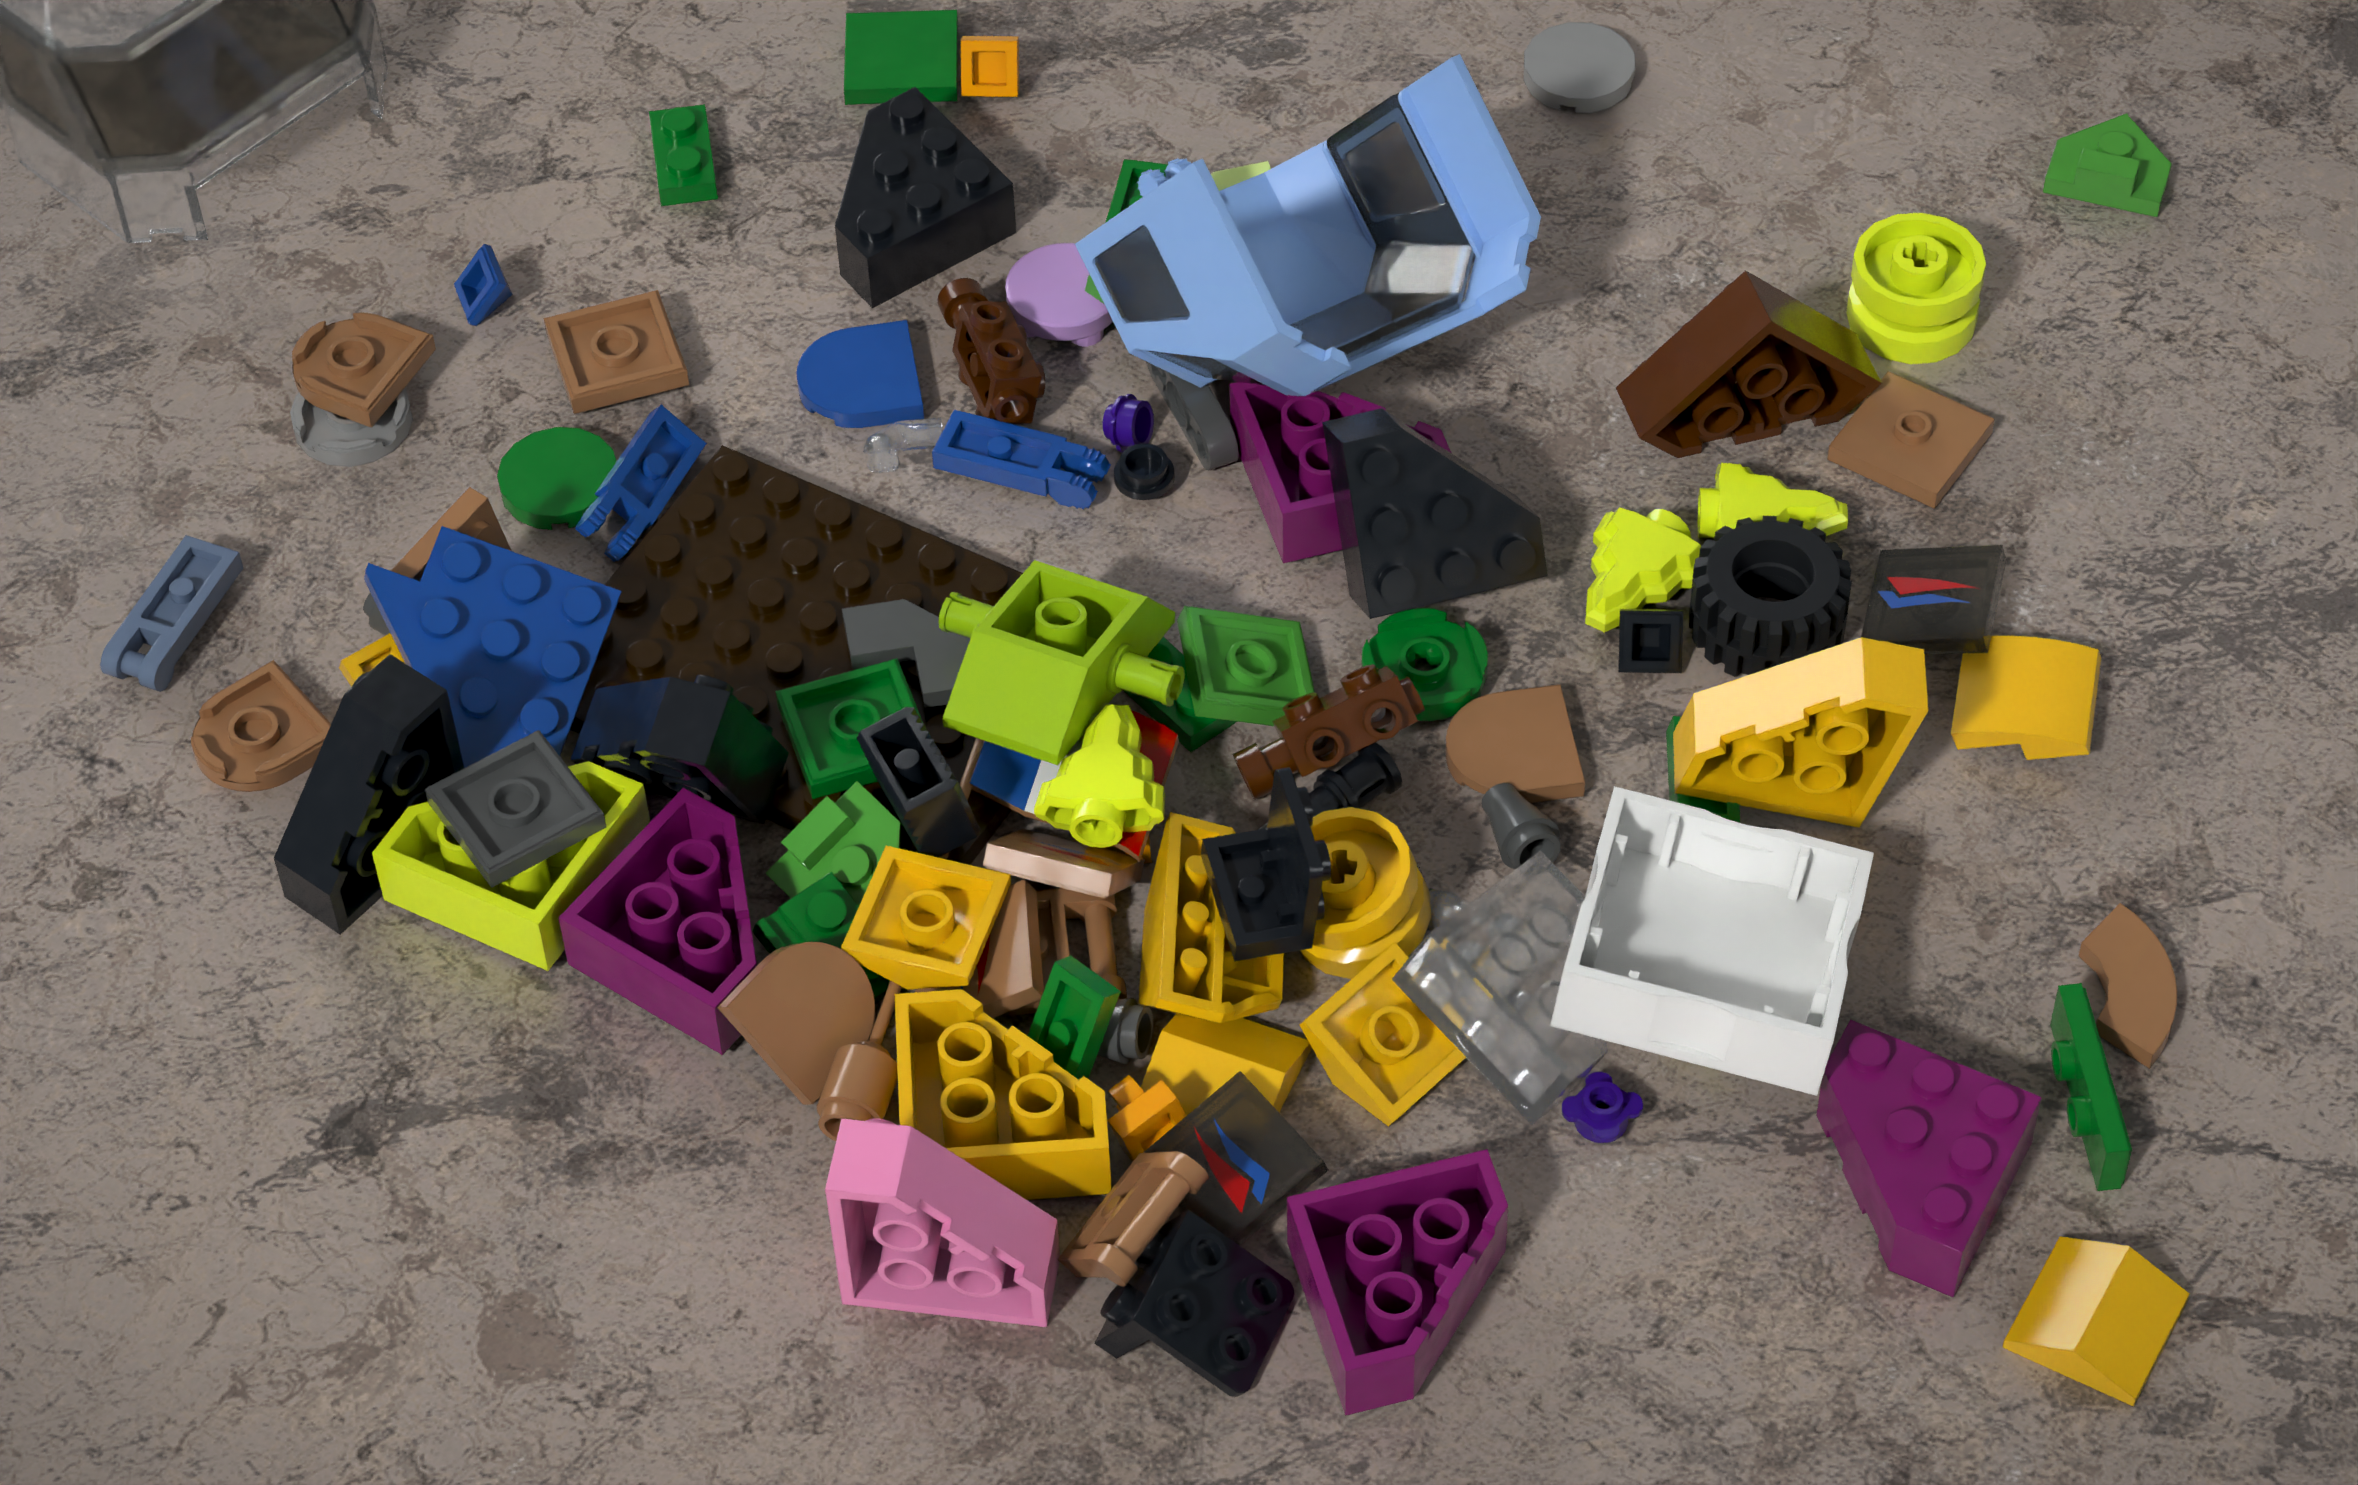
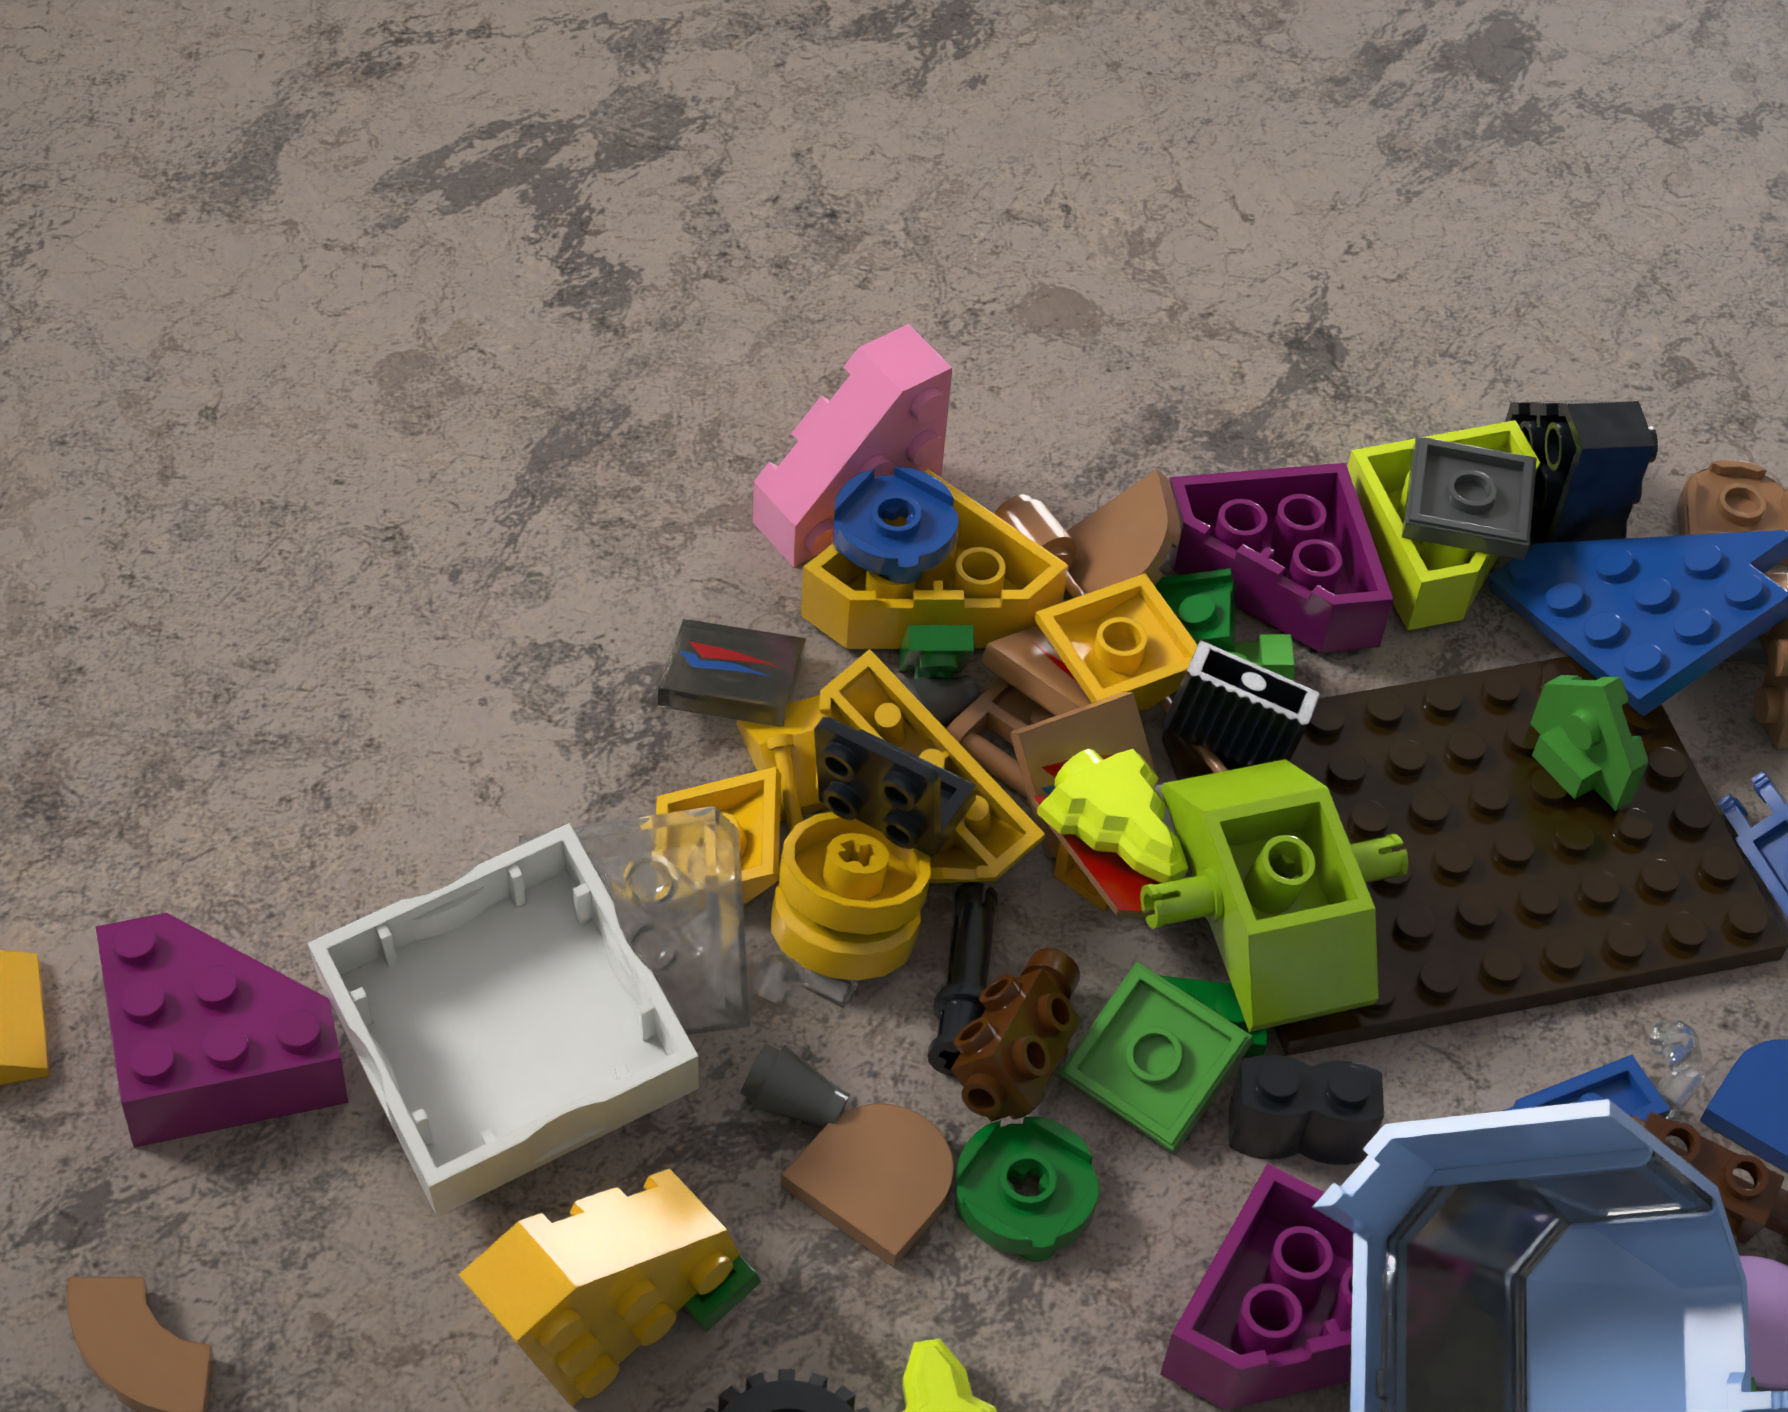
camera: 130 degrees right, 0 degrees up
black brick [571,675,789,824] -> none
green tile [775,658,923,799] -> none
dark grey tile [842,599,970,708] -> none
medium nougat plate [1057,1151,1209,1287] -> none
black bracket [1094,1209,1294,1397] -> none
light orange tile [1107,1075,1192,1162] -> none
magenta brick [1287,1149,1508,1416] -> none
black brick [1322,408,1548,619] -> none
black slope [1618,609,1683,673] -> none
green plate [2050,983,2132,1191] -> none
none -> yellow piece [767,734,803,833]
none -> blue plate [833,467,958,584]
none -> black brick [1229,1055,1384,1165]
none -> bright green plate [1530,675,1648,811]

